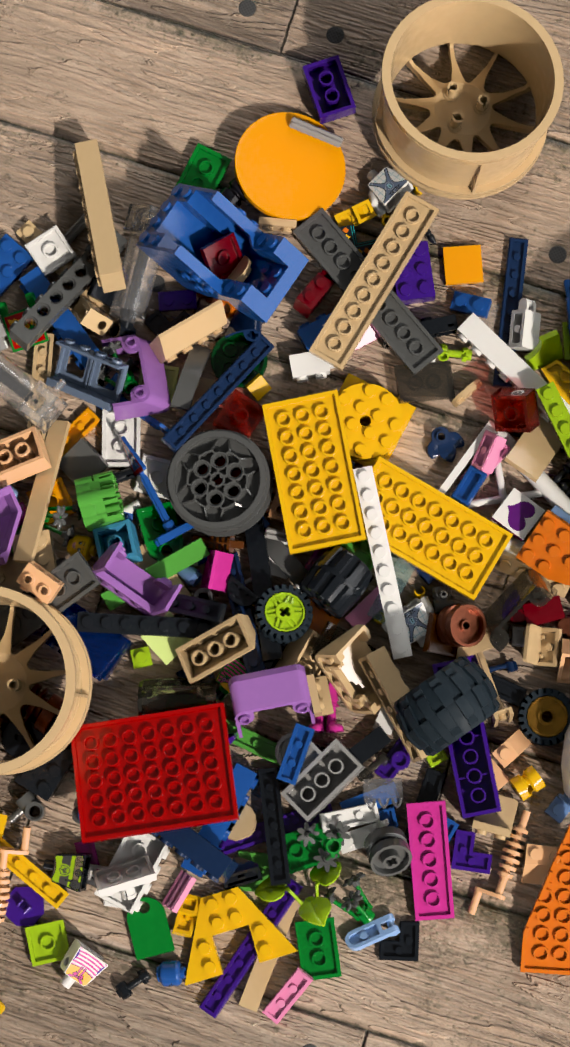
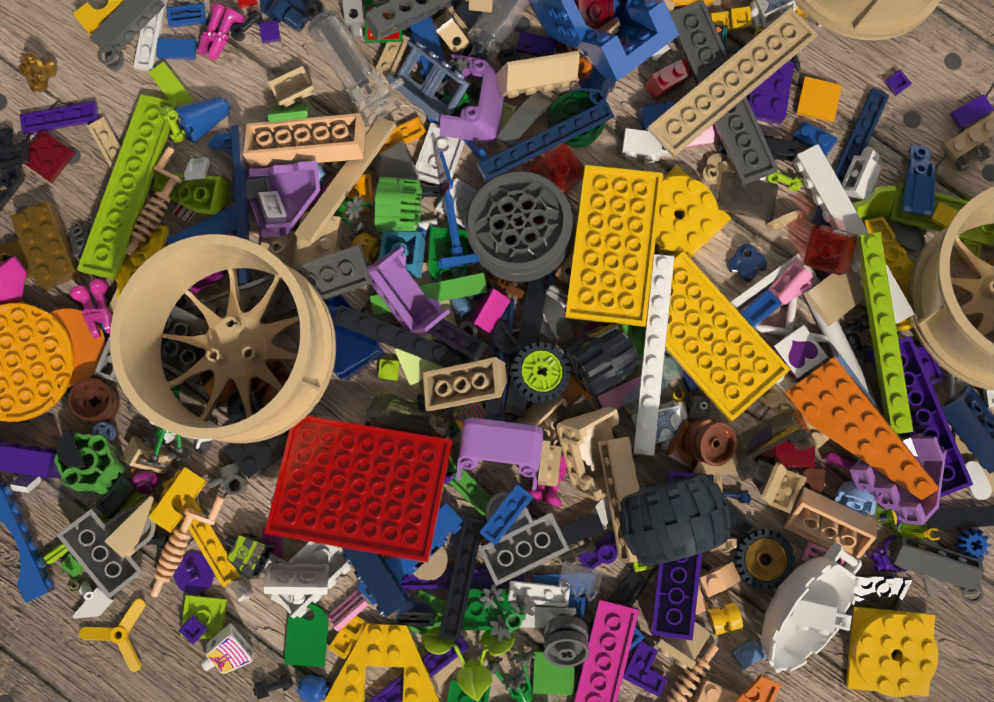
camera: 15 degrees right, 0 degrees up
light nougat brick [16,561,65,604] -> none
yellow tile [245,374,272,401] -> none
none -> dark purple tile [178,615,208,645]
none -> white tile [231,579,253,602]
none -> bright green tile [533,651,574,695]
none -> tan plate [702,153,735,189]
none -> dark purple tile [884,69,912,96]

